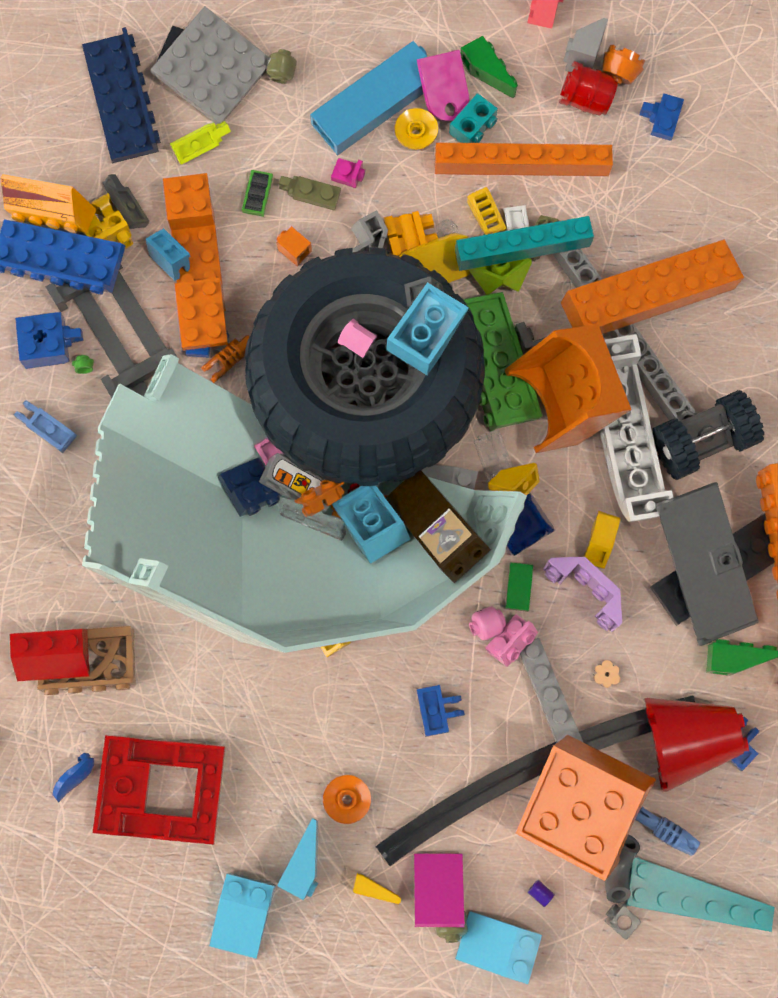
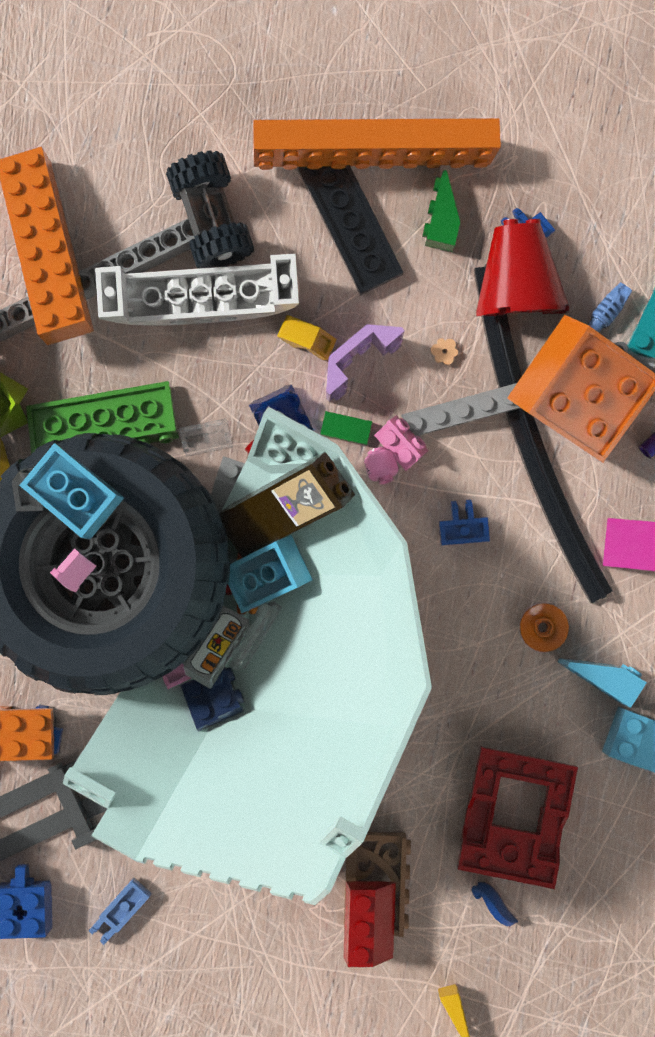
camera: 85 degrees left, 10 degrees up
bright green plate [72,355,94,374] -> none
orange hinge [201,335,250,383] -> none
orange hinge [295,480,344,517] -> none
yellow slope [353,873,401,904] -> none
yellow slope [488,463,540,496] -> none
orange container [505,324,632,453] -> none
dark grey bracket [515,322,545,355] -> none
dark grey door [655,482,759,646] -> none

